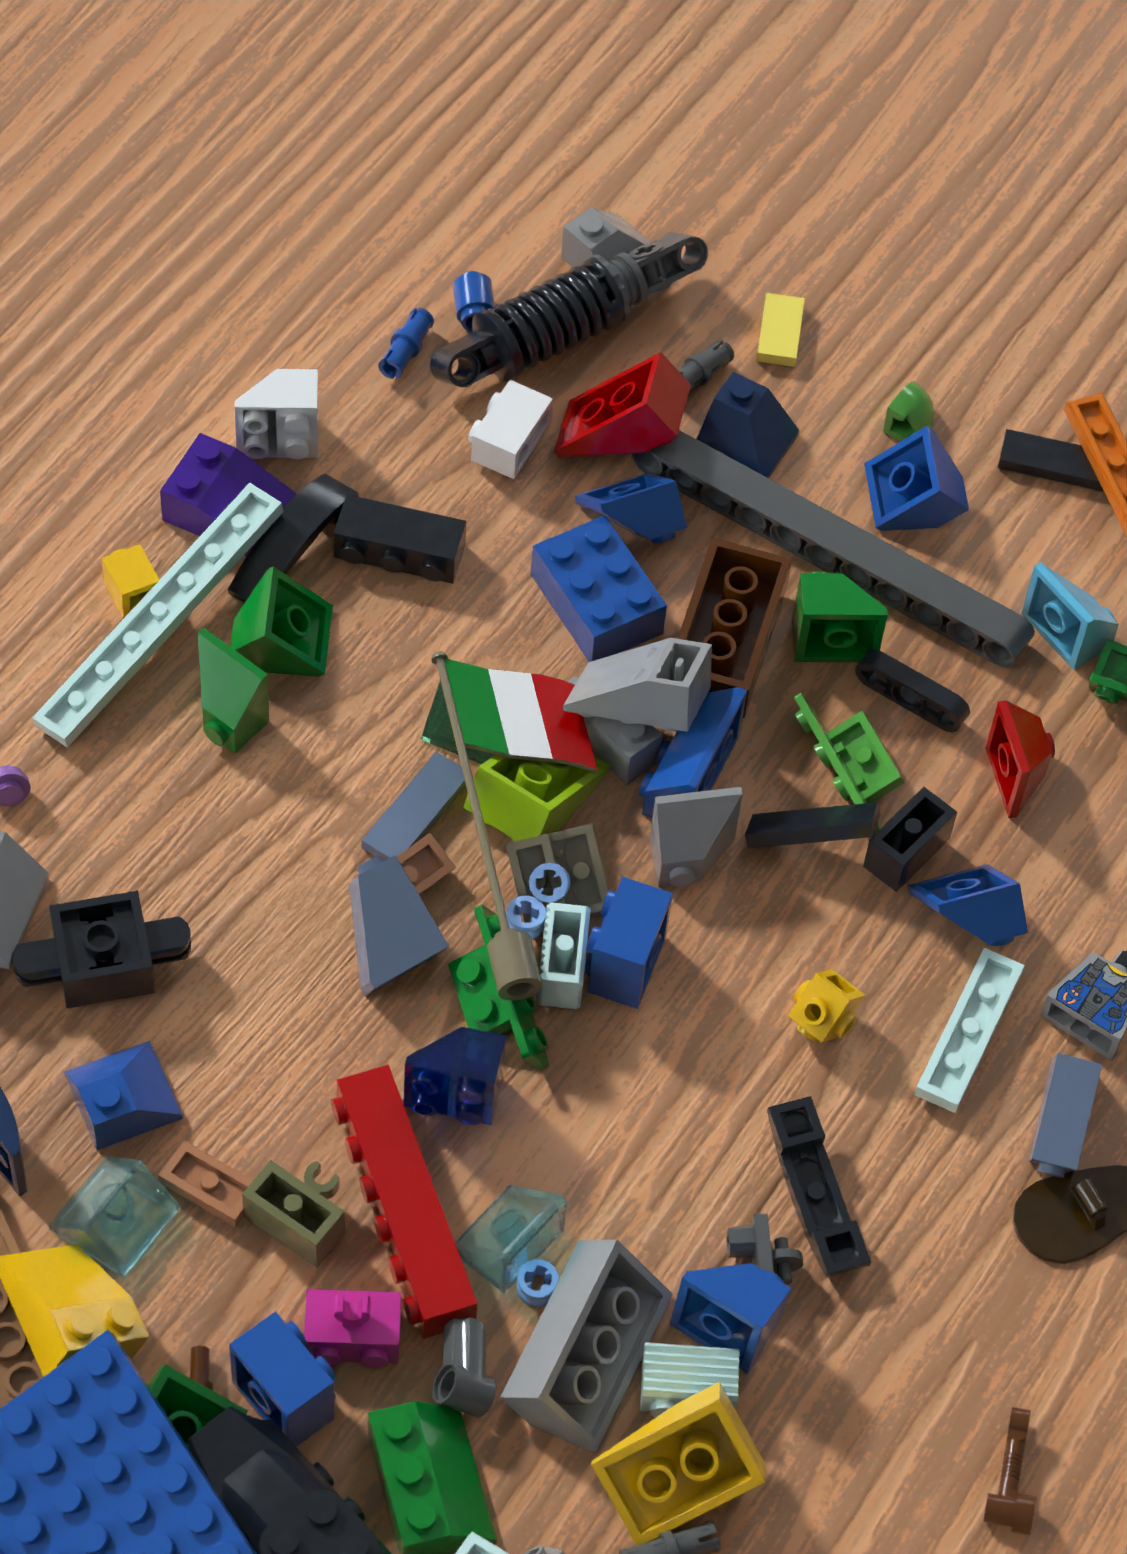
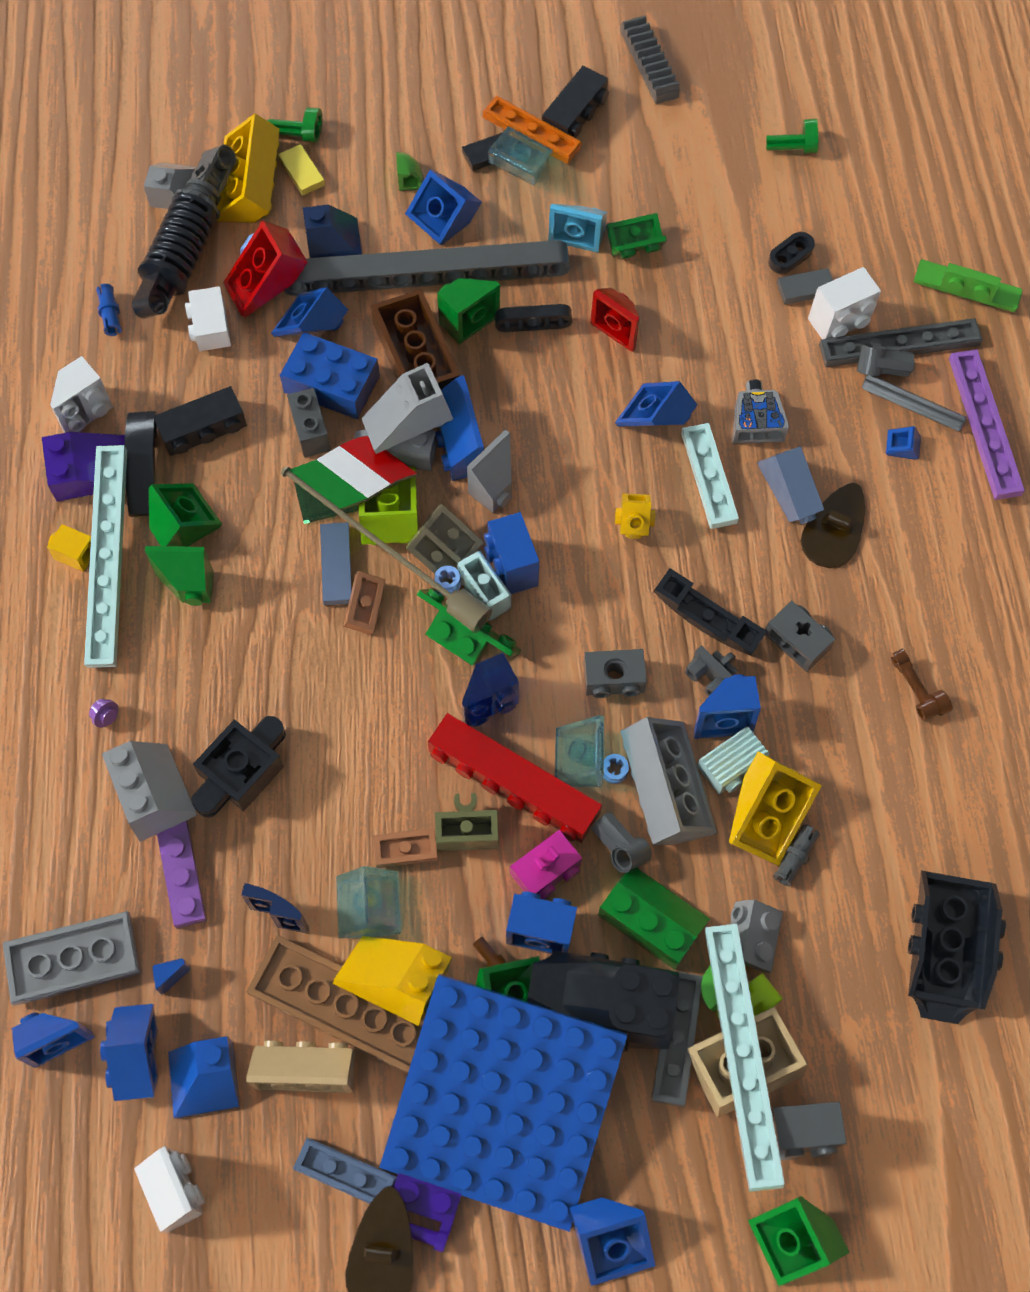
camera: 35 degrees left, 10 degrees up
blue slope [65,1041,182,1150] -> none
sand blue slope [349,855,449,997] -> none
blue brick [453,271,495,332] -> none
light blue bush [529,863,570,903] -> none
dark grey pin [678,339,734,391] -> none
black tile [745,802,881,848] -> none
bright green bracket [794,693,905,834] -> none
black brick [863,787,957,892] -> none
none -> yellow slope [216,113,280,223]
none -> green piece [267,107,323,142]
none -> dark grey brick [287,388,331,458]
none -> clear light blue slope [488,126,553,186]
none -> dark grey brick [583,649,647,698]
none -> dark grey brick [765,600,835,672]

